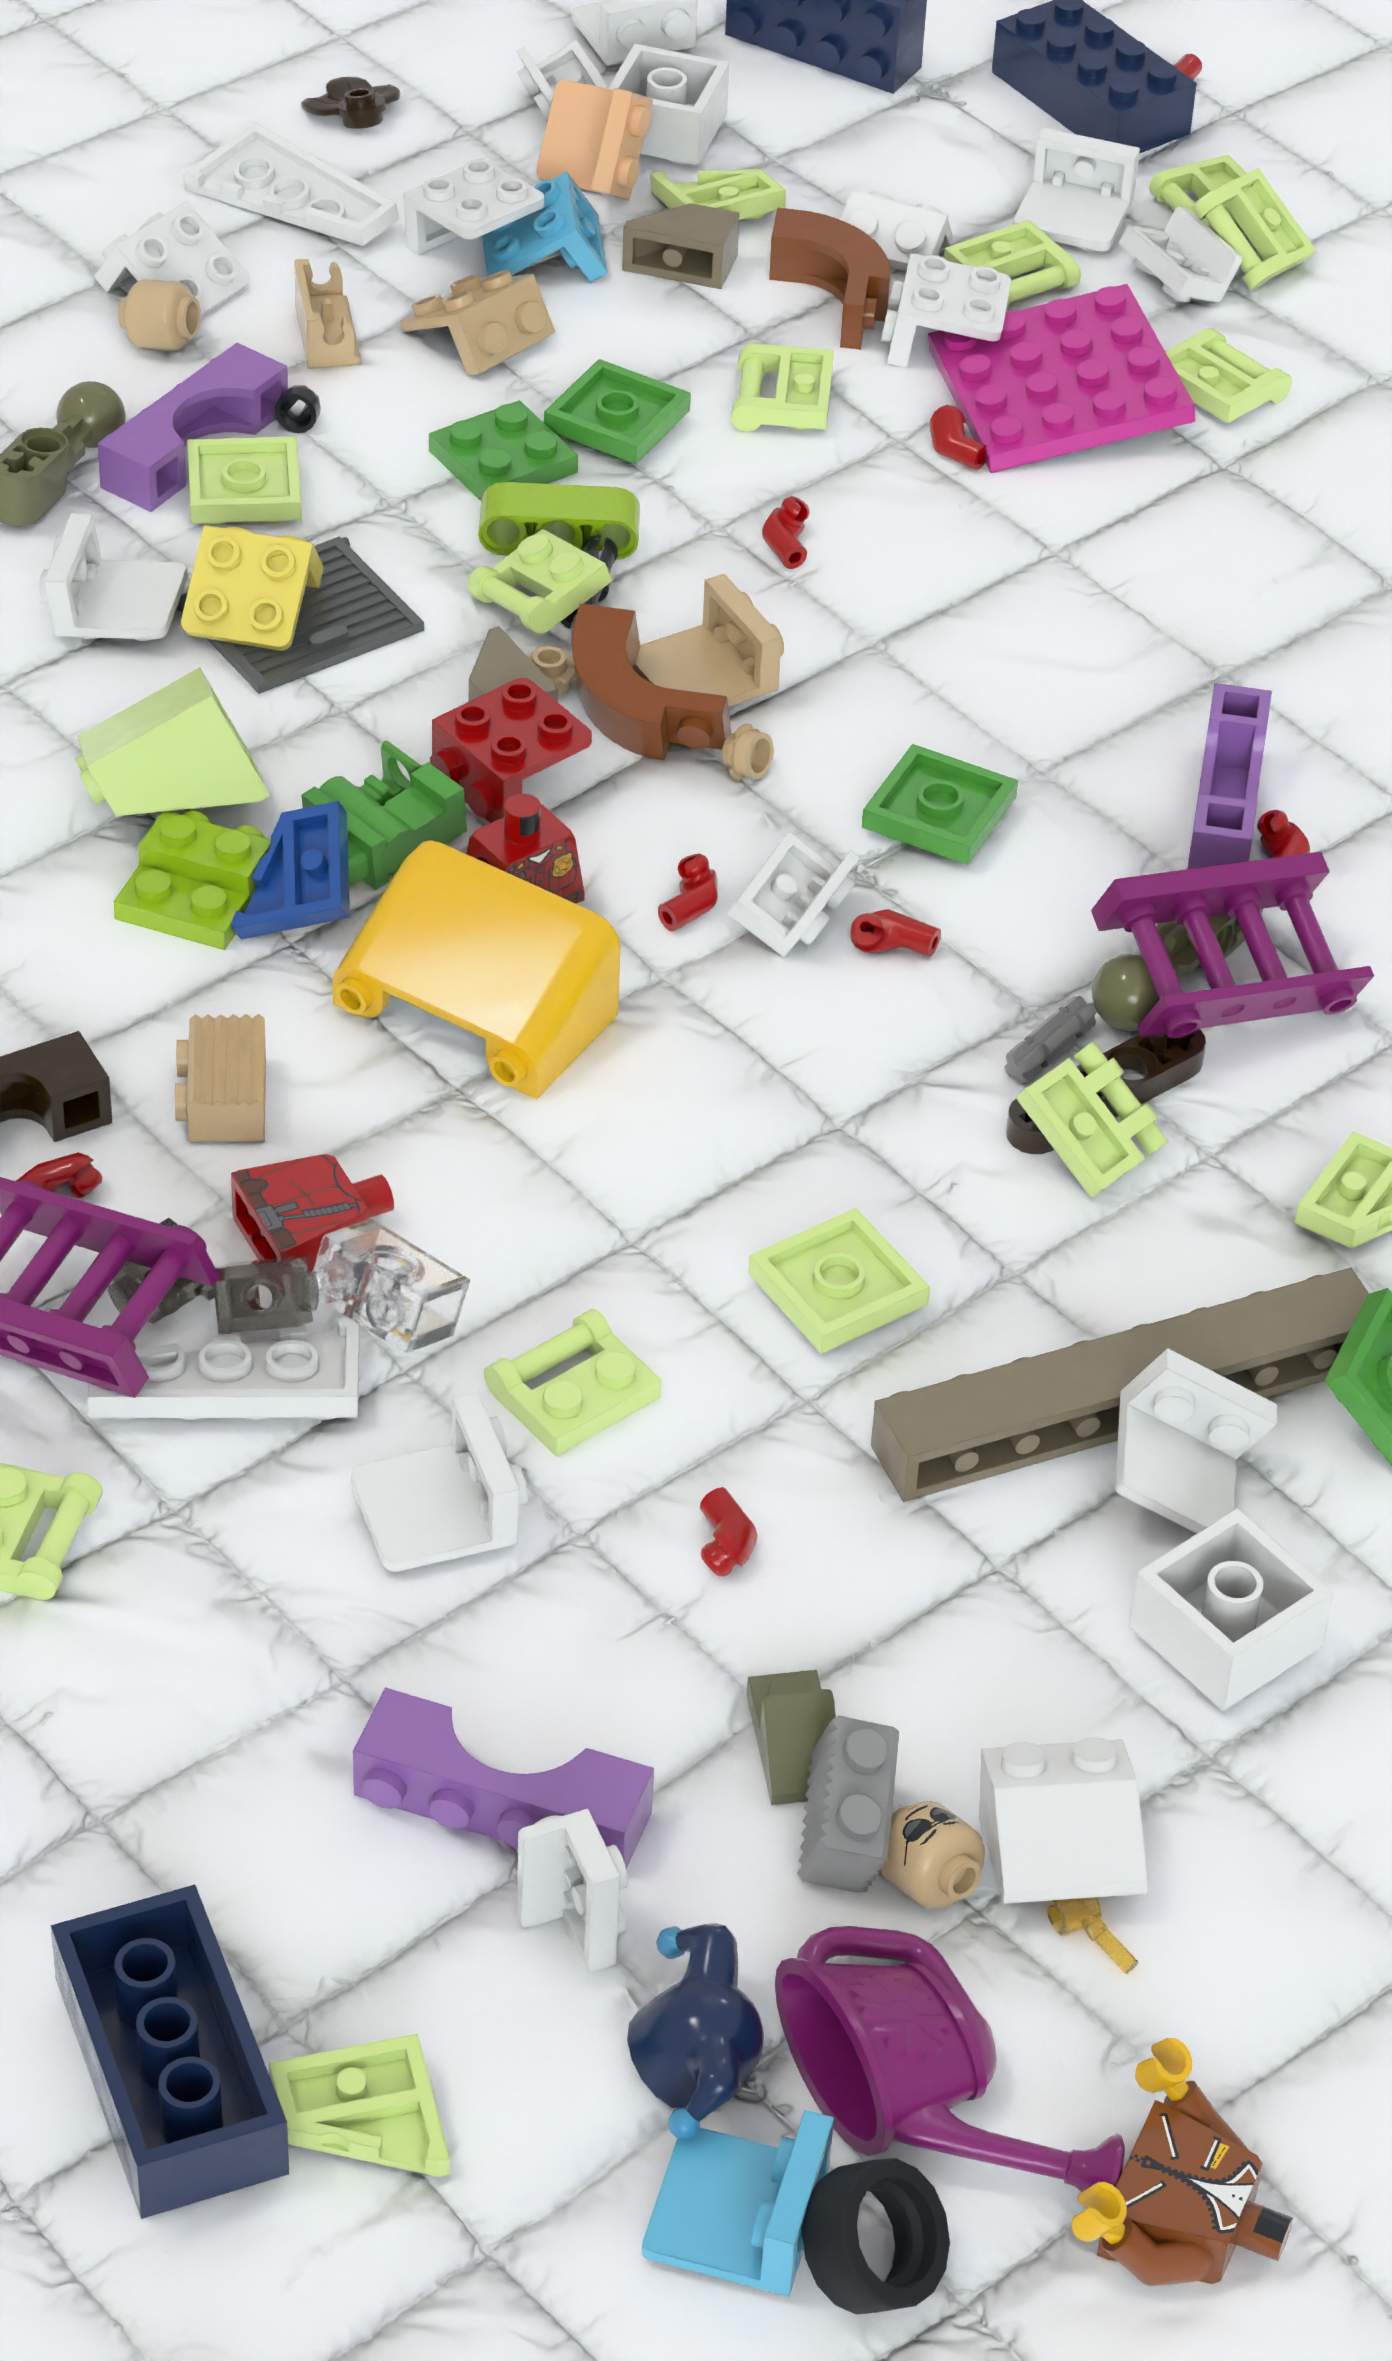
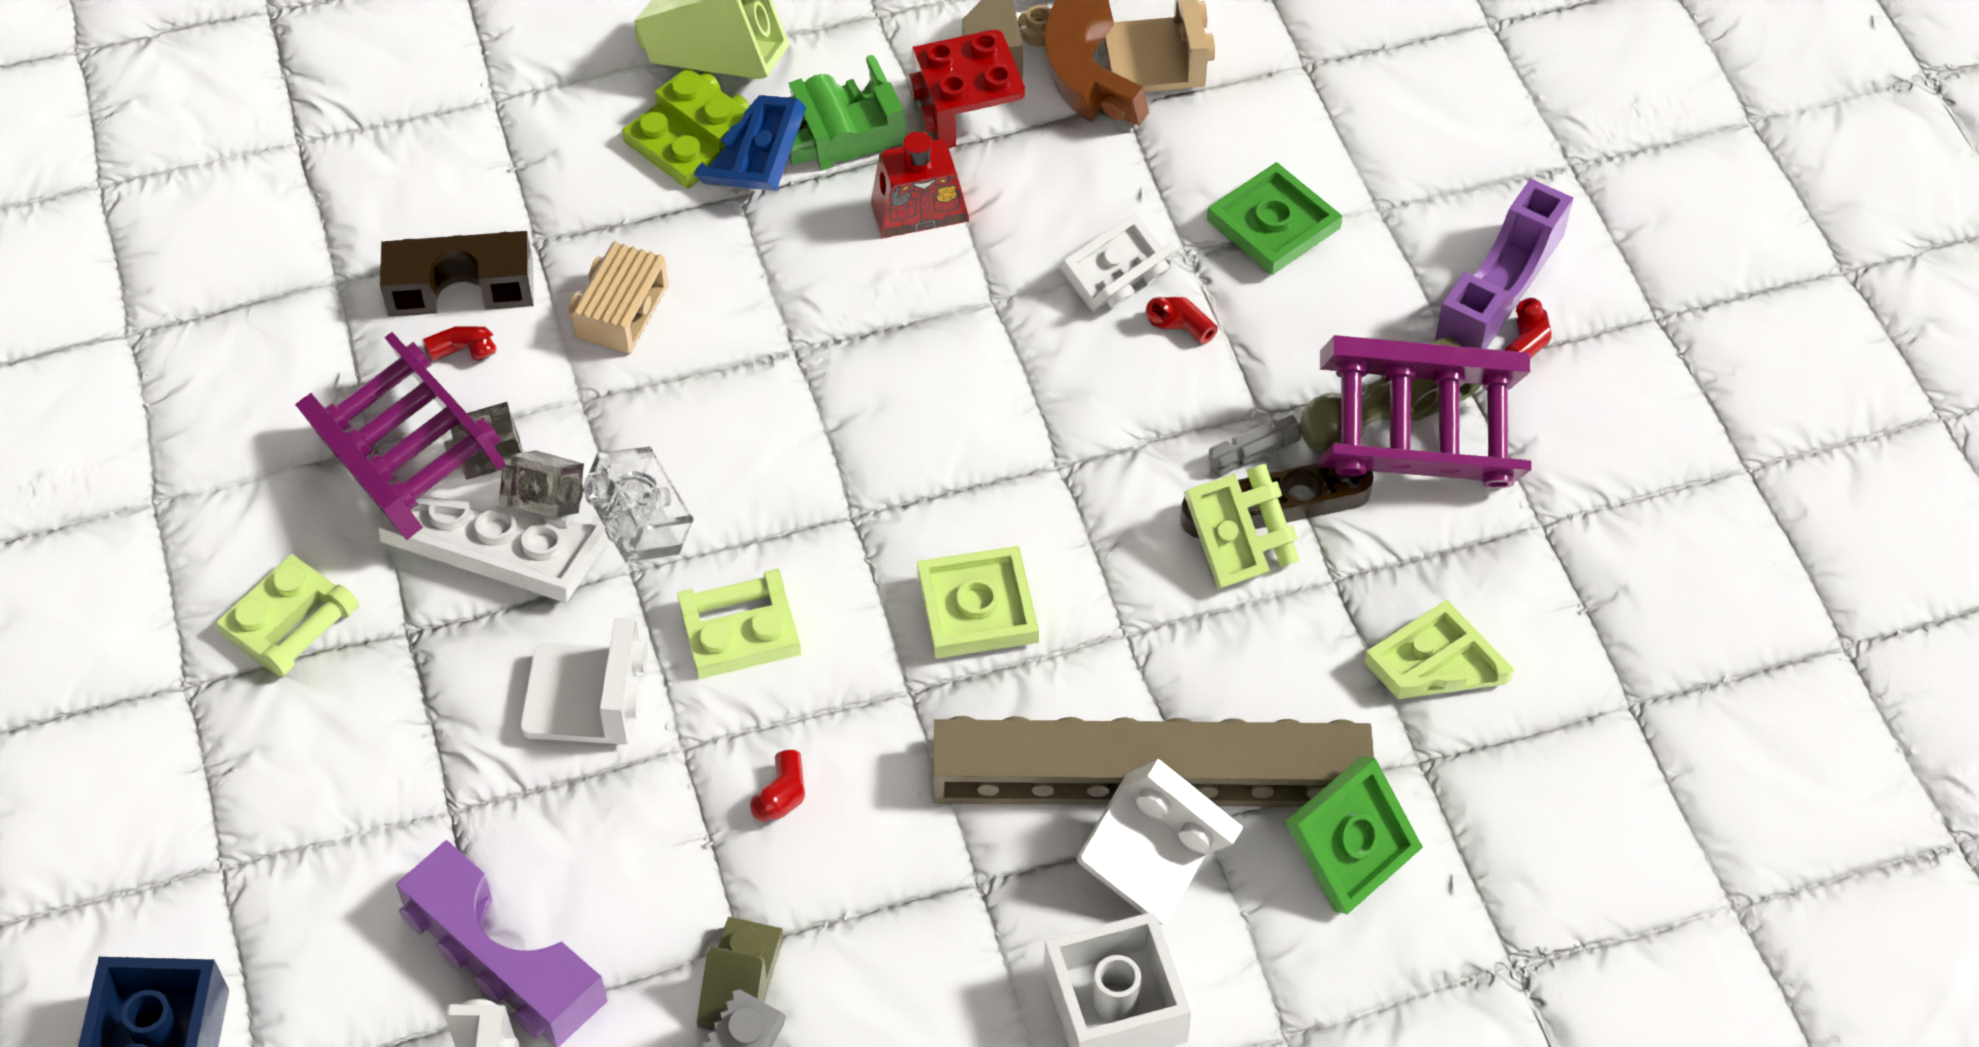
camera: 25 degrees right, 10 degrees up
red torso [231,1154,394,1298] -> none
yellow windscreen [332,840,621,1099] -> none
red arm [658,853,718,932] -> none
tan plate [722,724,774,781] -> none

